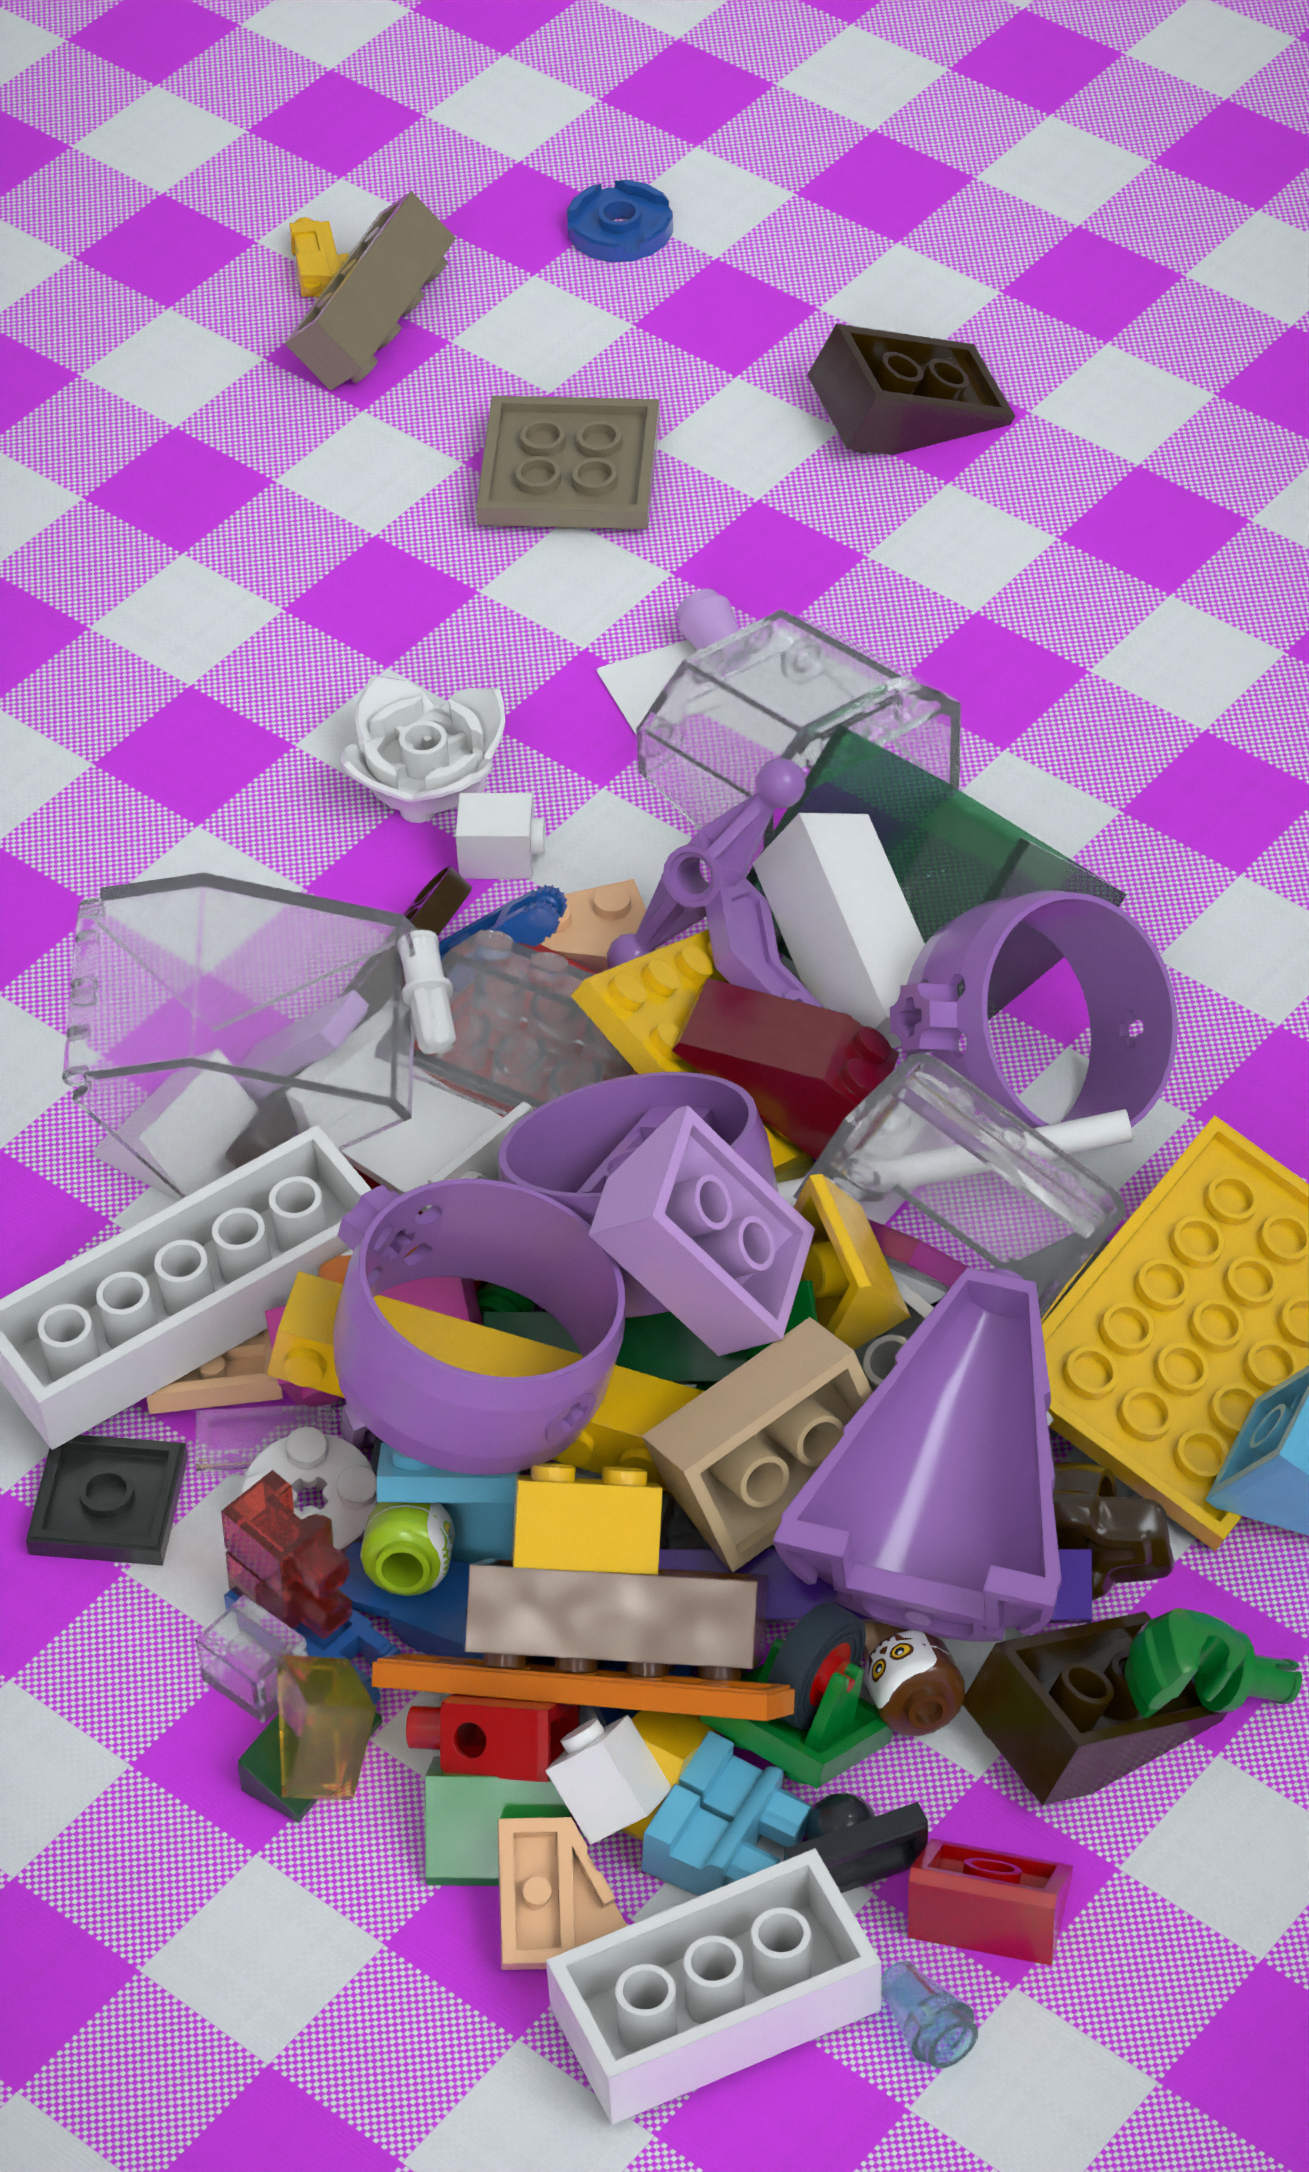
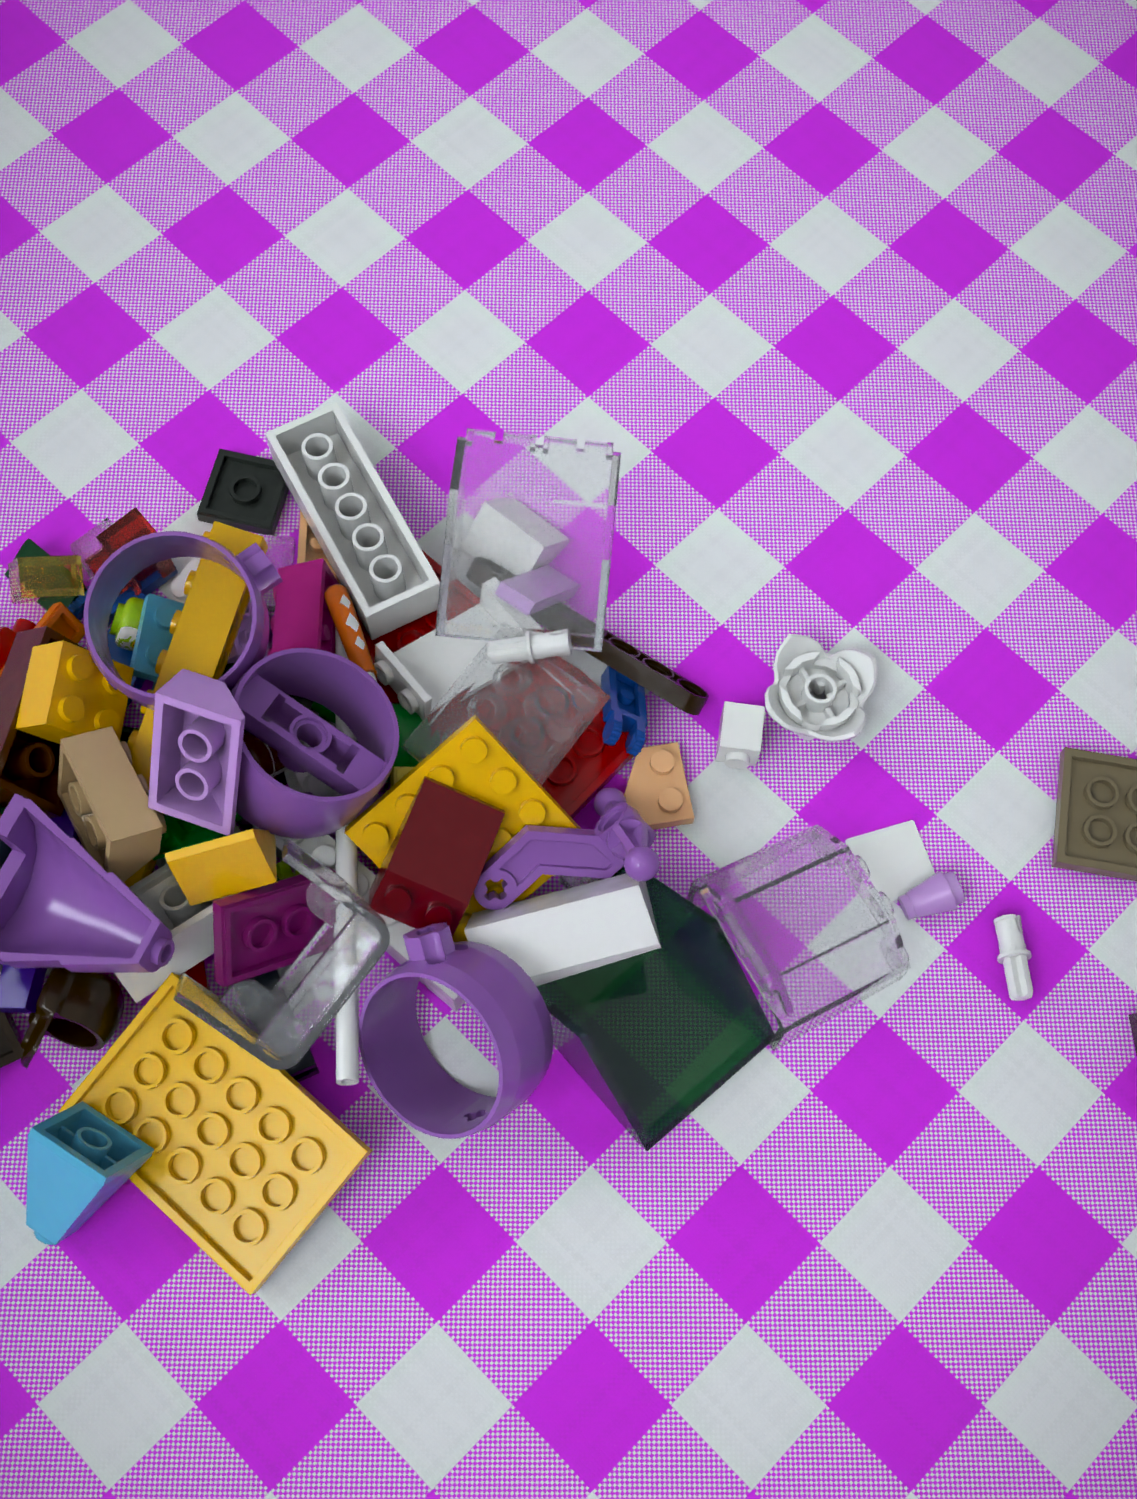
camera: 90 degrees right, 20 degrees up
none -> white axle [993,914,1033,1001]

